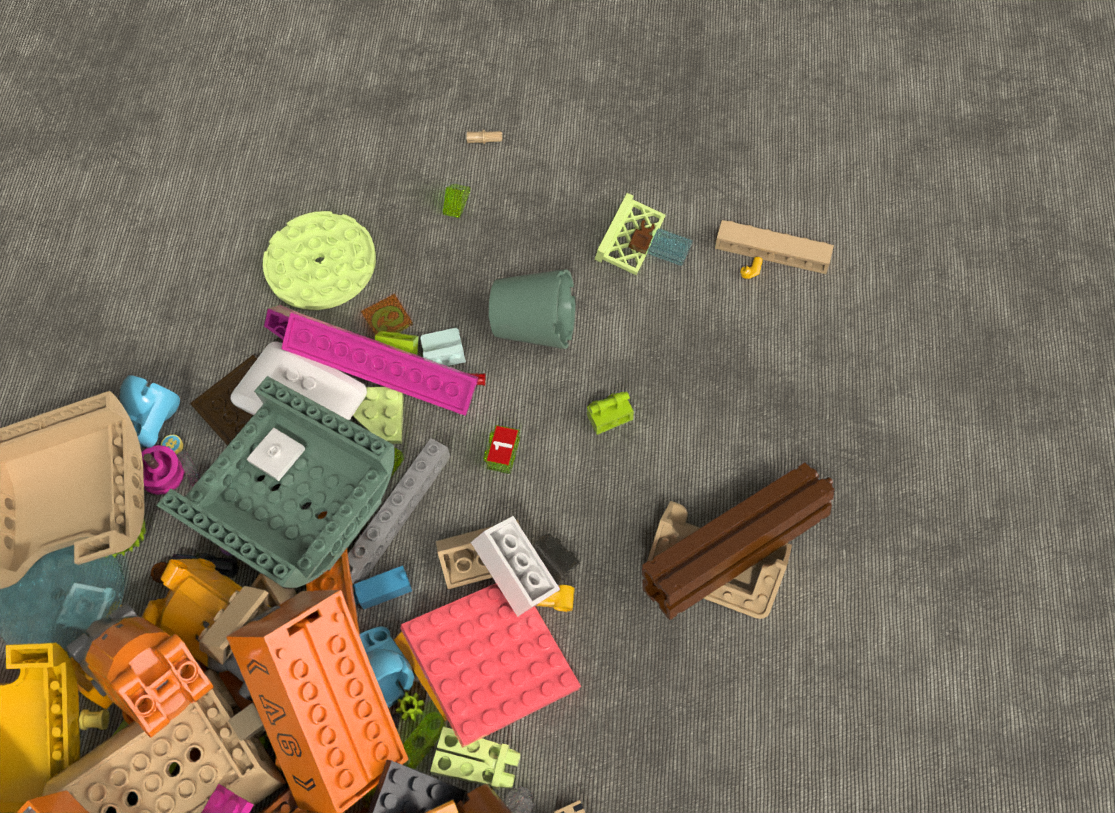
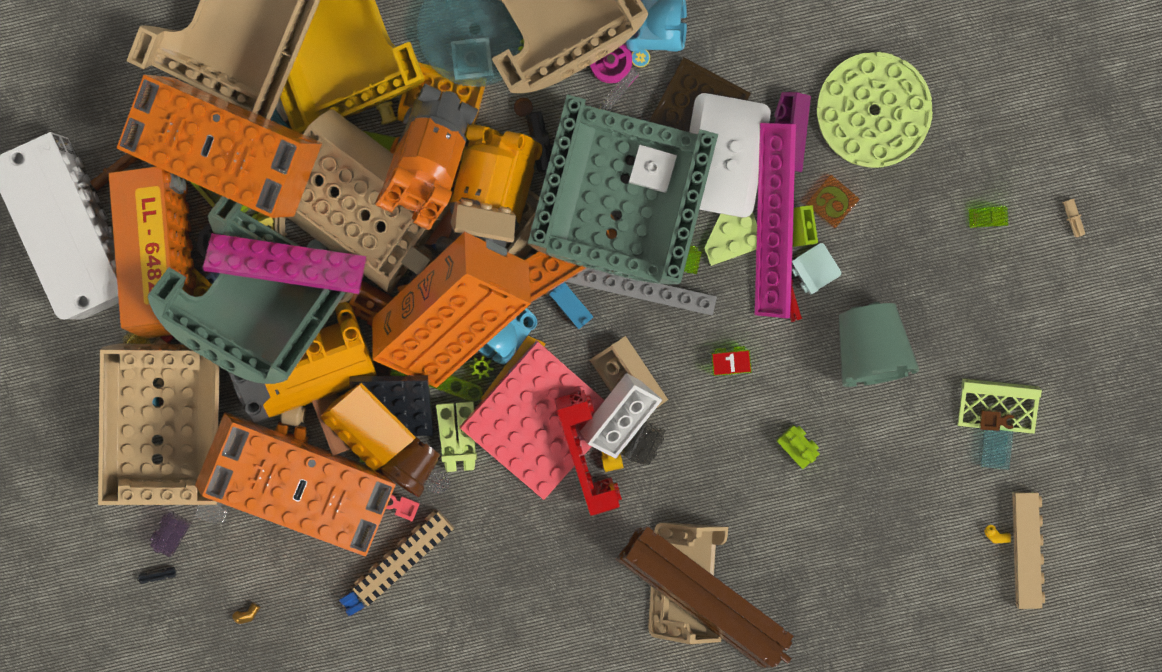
camera: 70 degrees right, 25 degrees up
none -> red plate [555,390,622,516]

